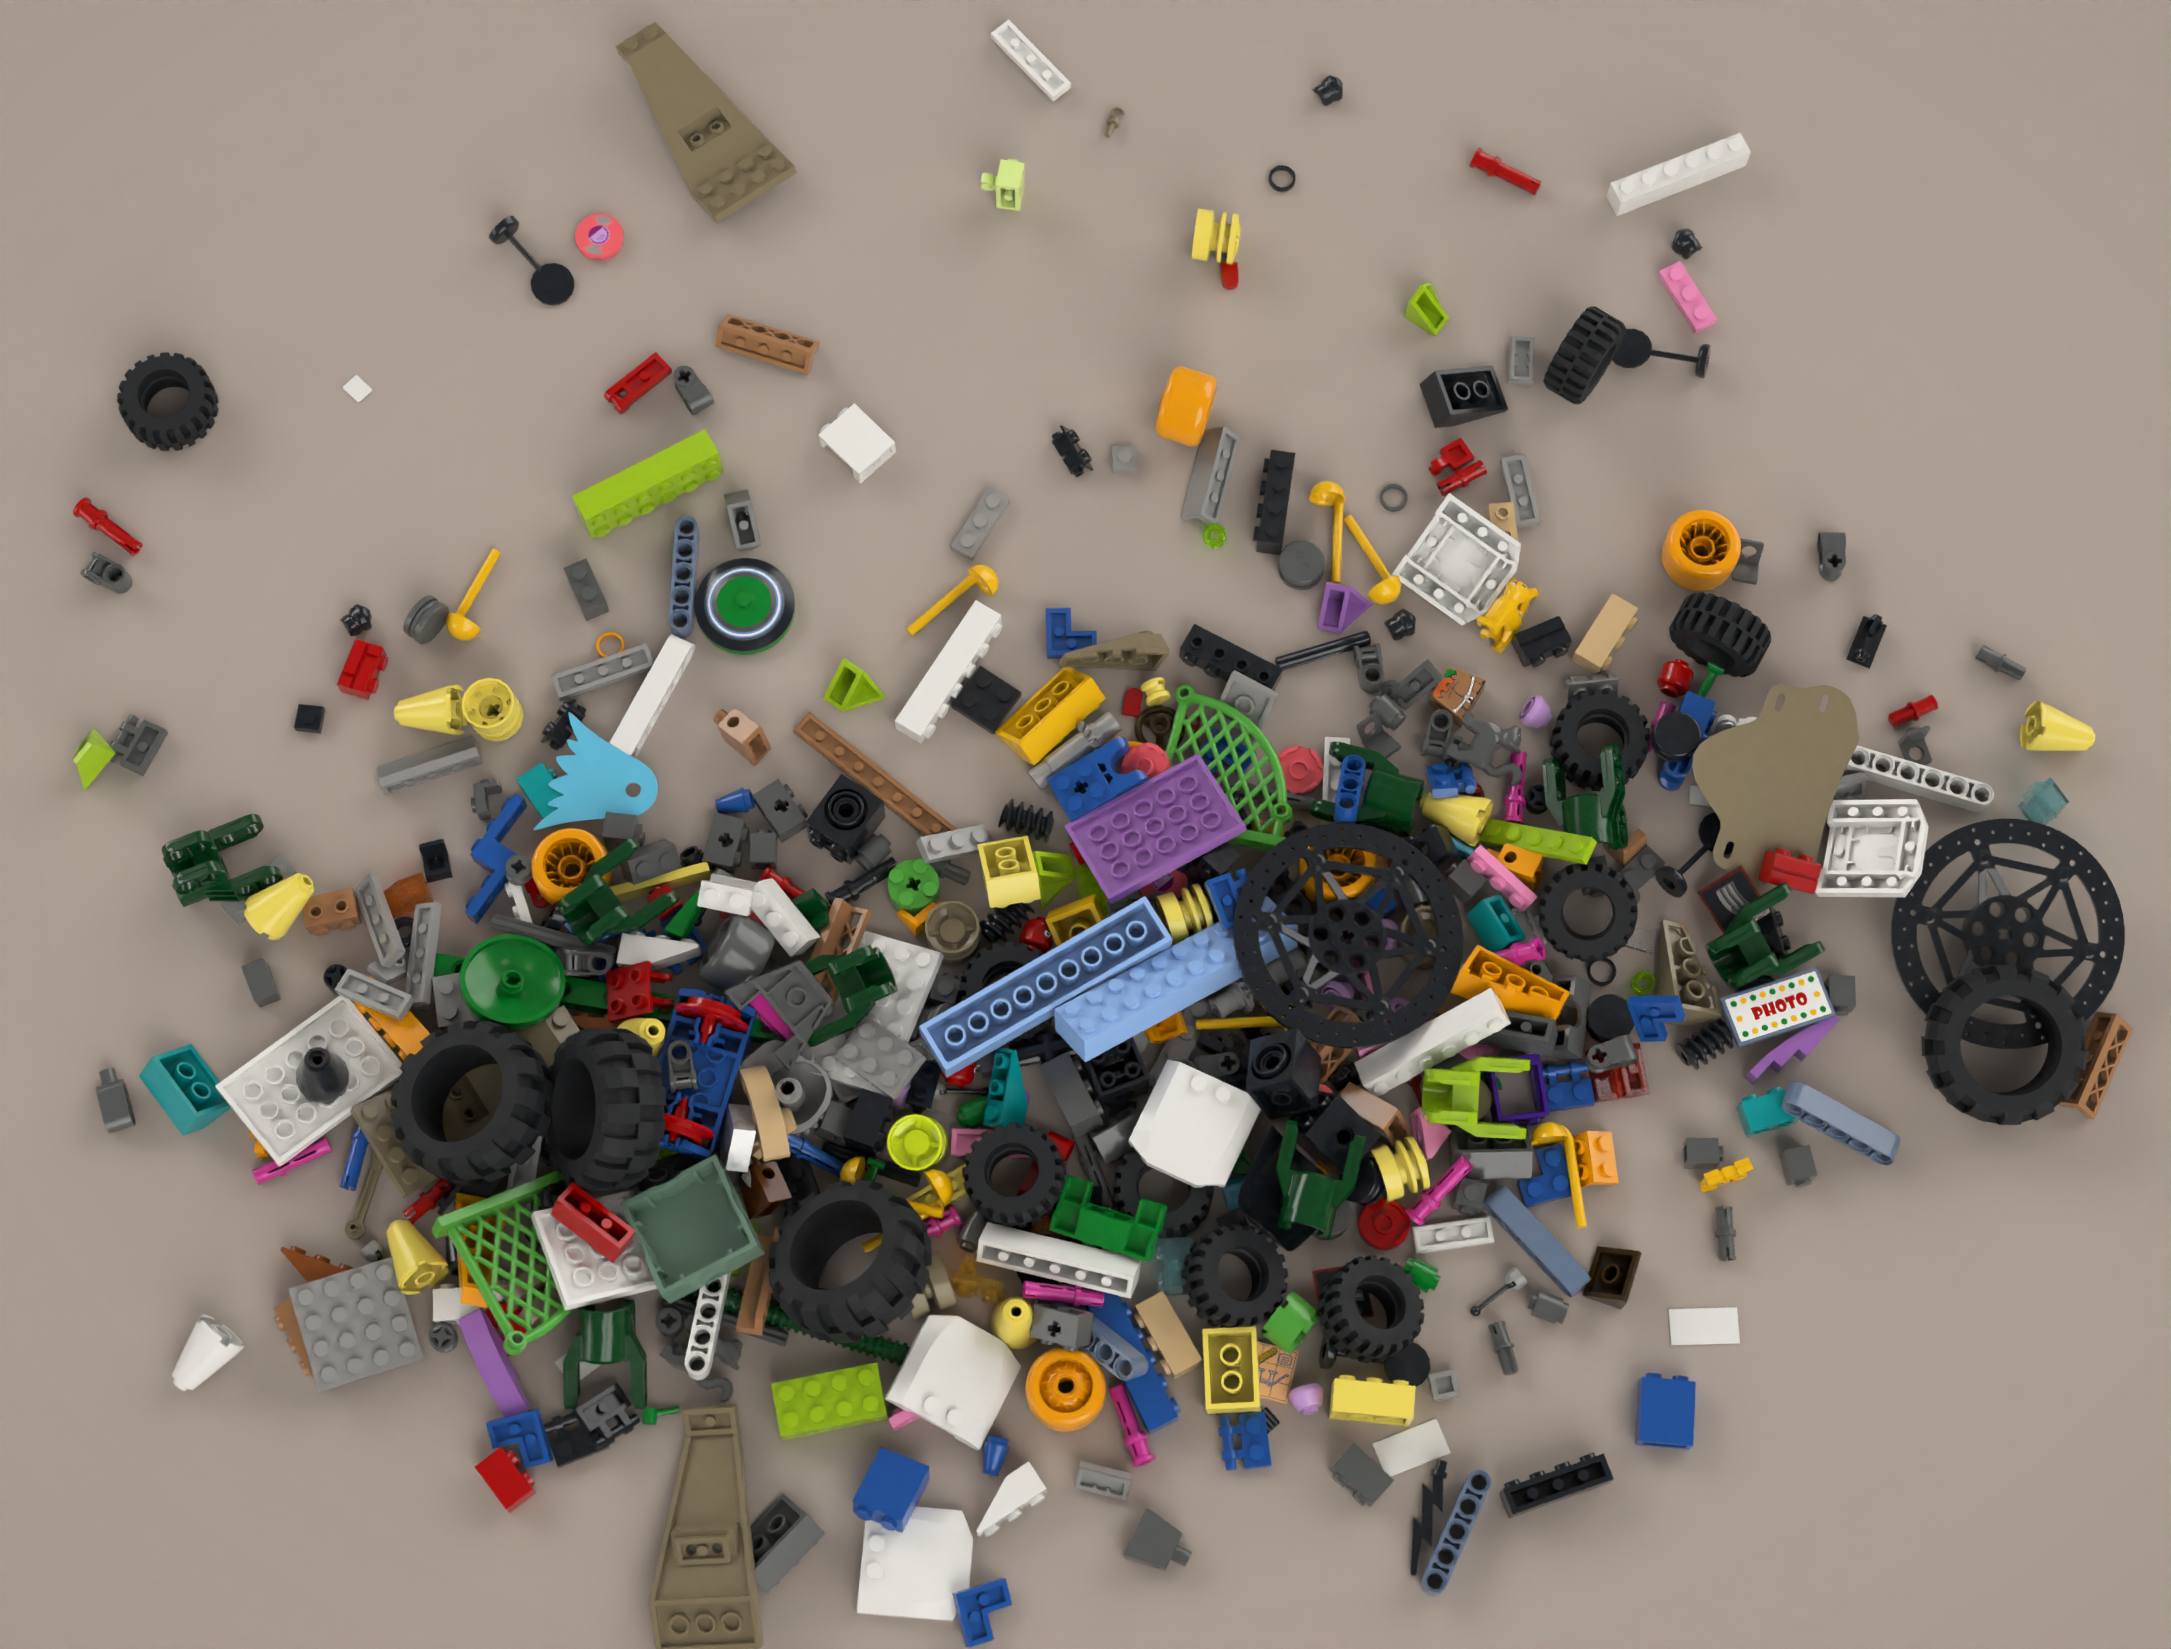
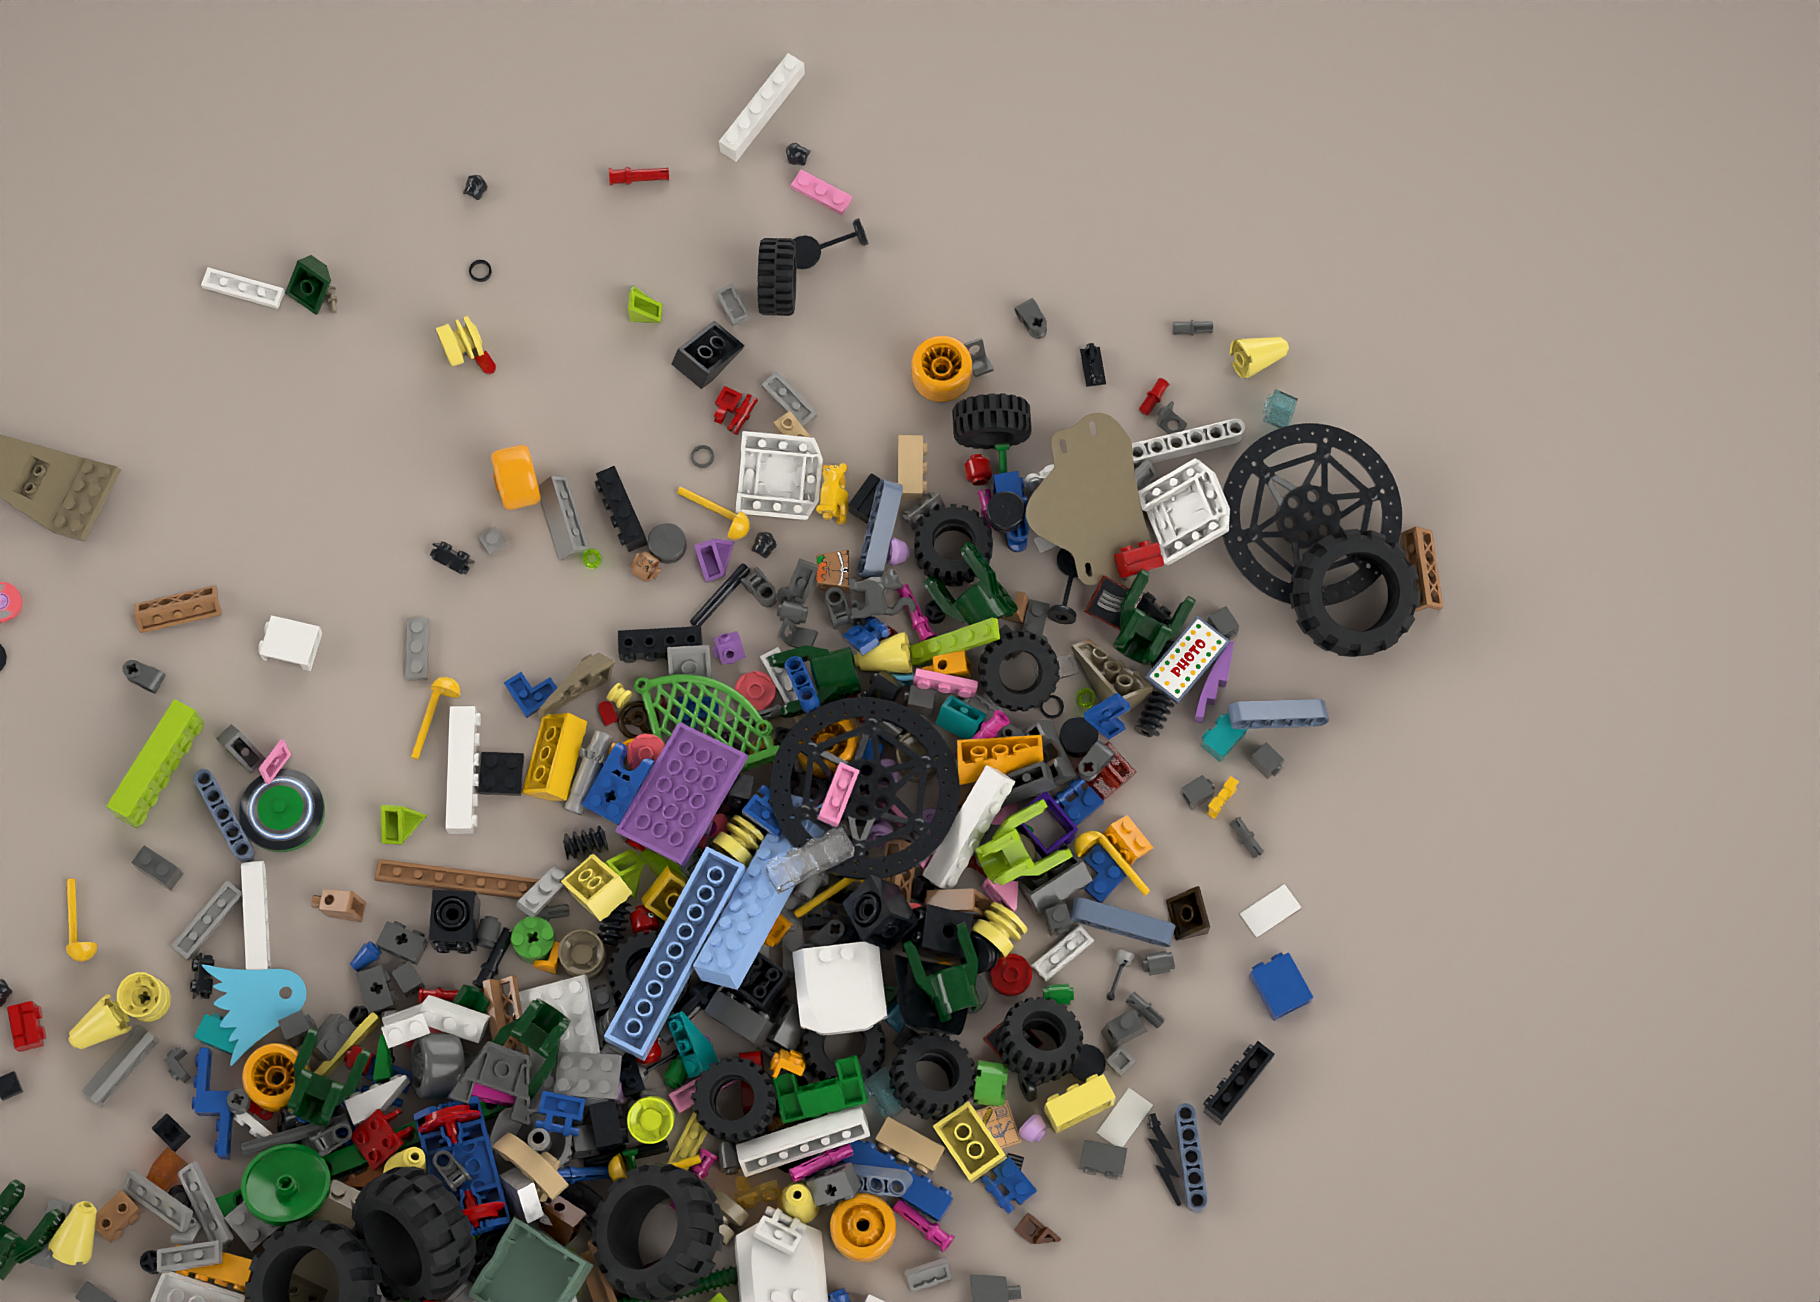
camera: 30 degrees left, 0 degrees up
dark grey head [403,595,449,644] -> none
light orange piece [596,632,625,658] -> none
red plate [604,352,672,414] -> none
yellow piece [861,1169,953,1253] -> none
yellowish green brick [981,159,1025,211] -> none
yellow piece [1309,481,1345,584] -> none
dark pink pin [1405,1156,1474,1225] -> none
none -> bright pink slope [259,740,291,784]
none -> dark green slope [285,255,331,315]
none -> blue plate [535,1091,586,1137]
none -> medium nougat head [629,551,661,582]
none -> medium lavender brick [712,631,746,665]
none -> white plate [753,1206,808,1256]
none -> clear brick [766,827,855,894]
none -> light orange bracket [770,1048,805,1079]
none -> bright pink plate [817,762,860,827]
none -> sand blue beam [857,479,903,579]
none -> reddish brown slope [1014,1213,1061,1244]
none -> dark grey torso [1101,1009,1147,1051]

